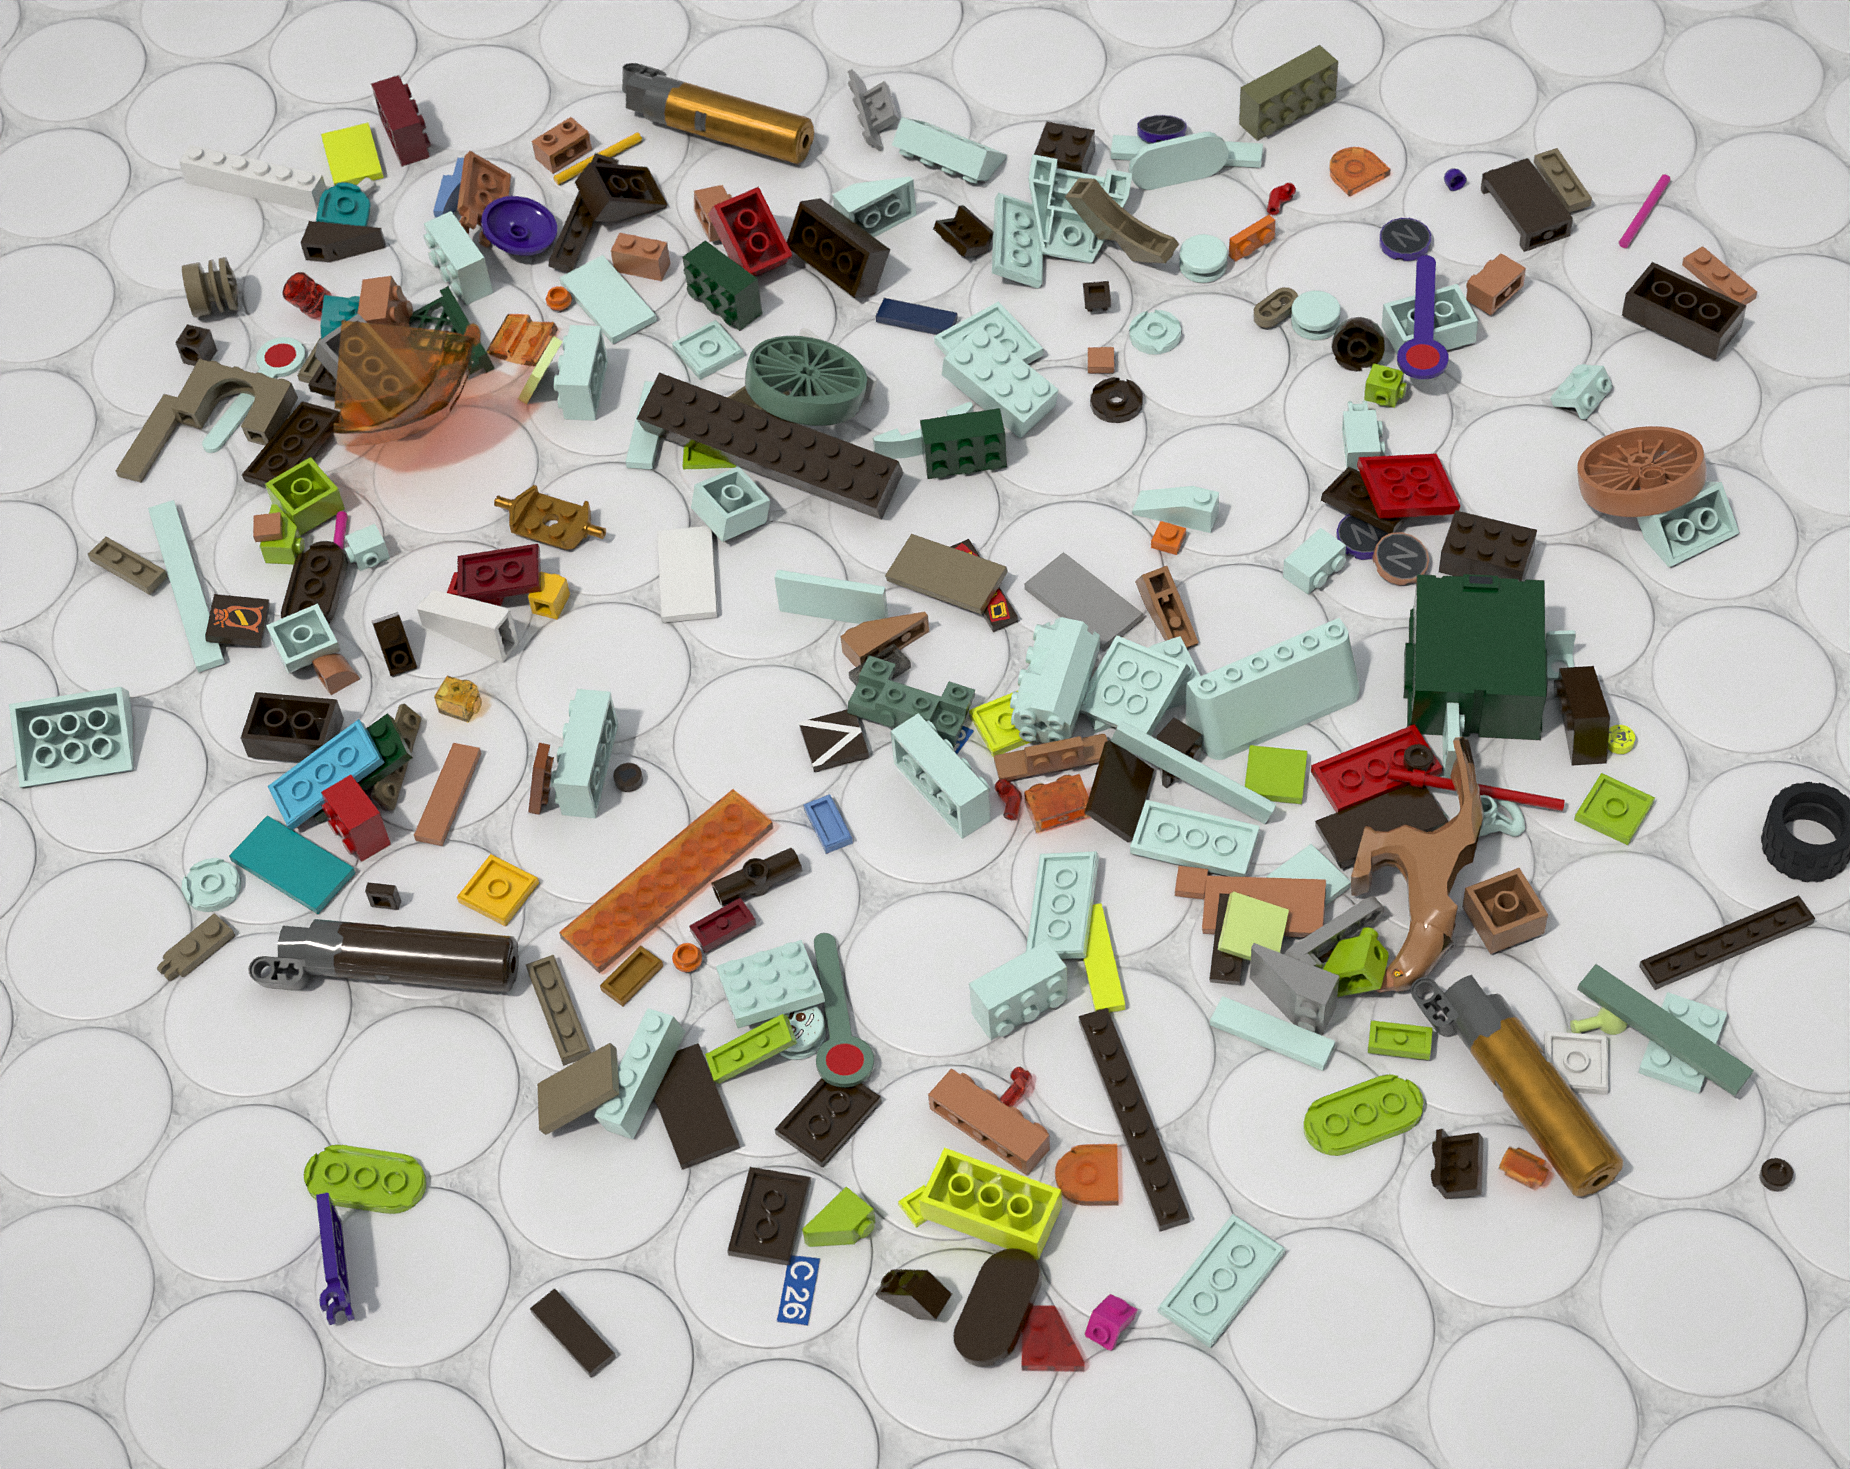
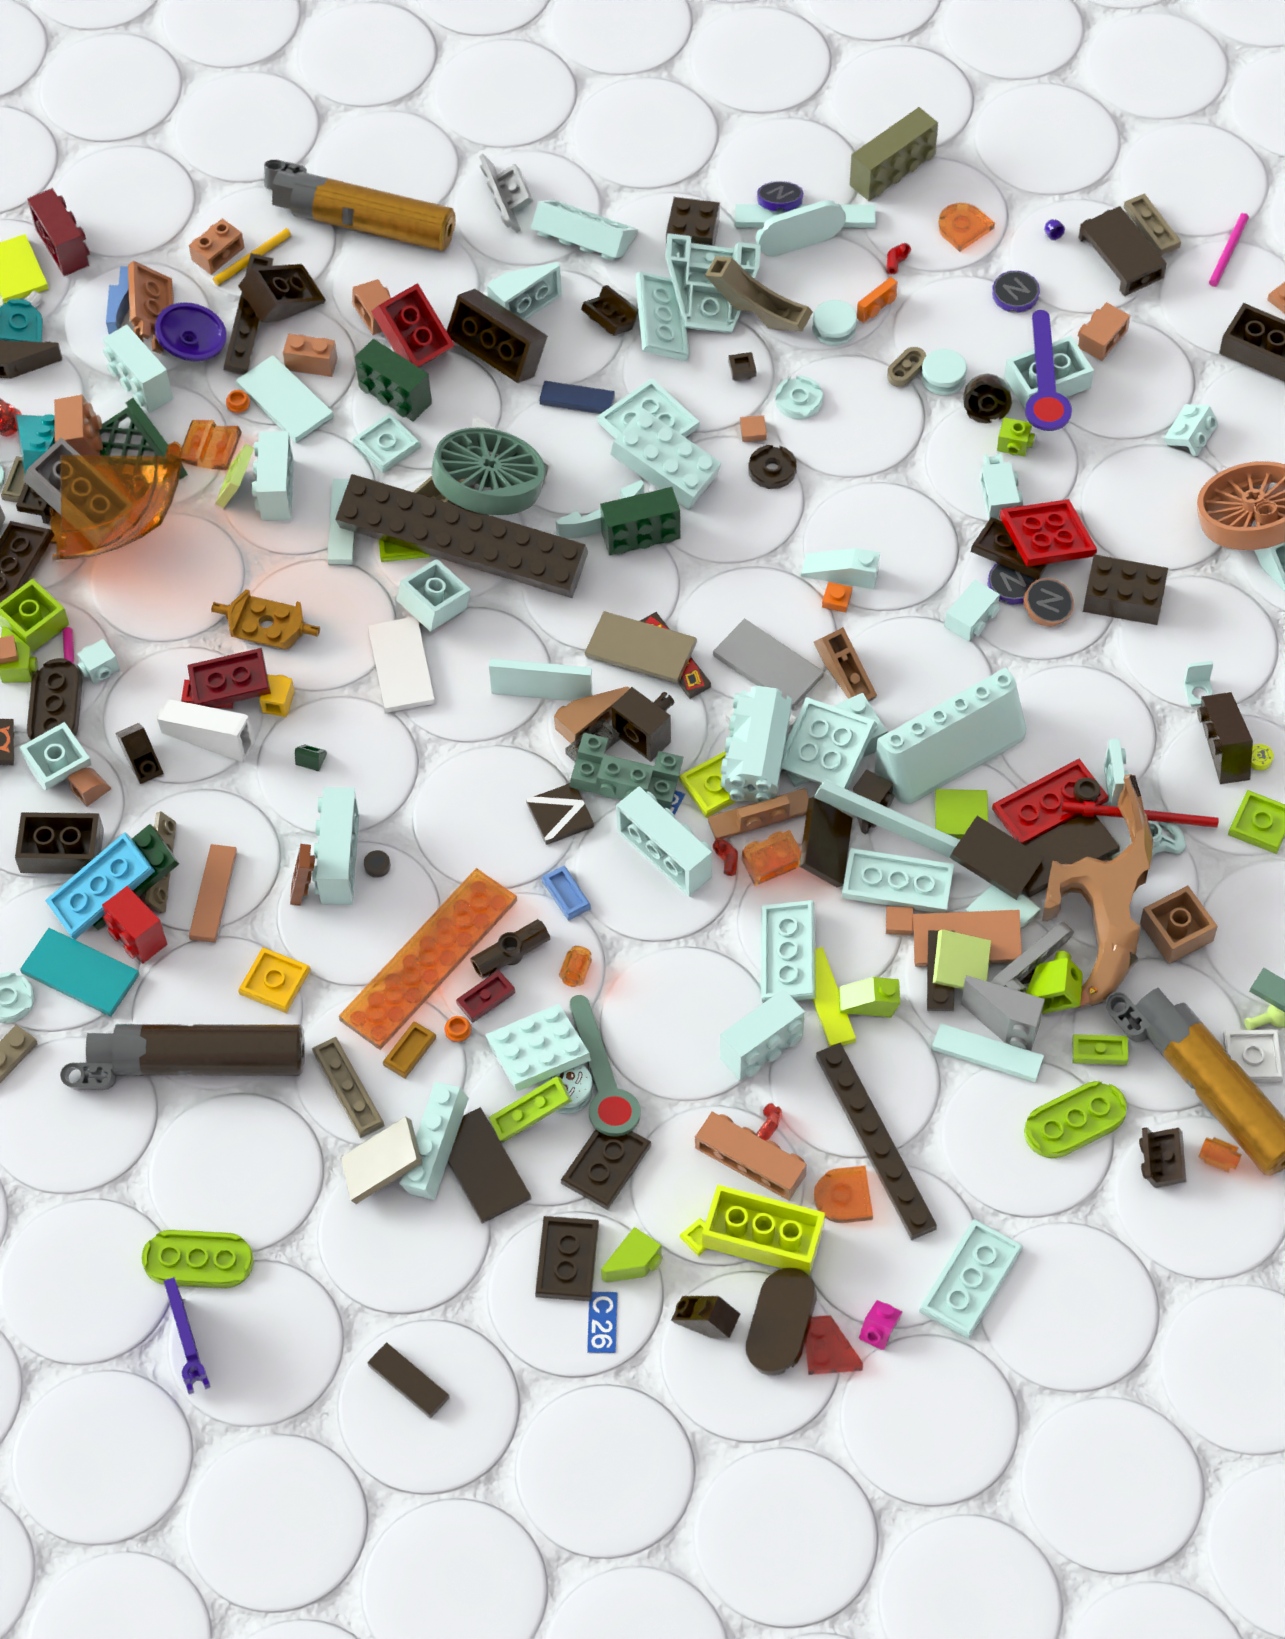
camera: 10 degrees left, 5 degrees up
dark brown tile [365,882,401,910] -> none
clear yellow brick [434,675,482,723] -> none
dark green piece [1403,574,1548,741] -> none
none -> dark green slope [295,744,327,771]
none -> clear orange brick [559,946,592,987]
none -> dark brown brick [611,687,675,762]
none -> lime slope [838,977,900,1018]
none -> dark brown tile [949,815,1044,900]

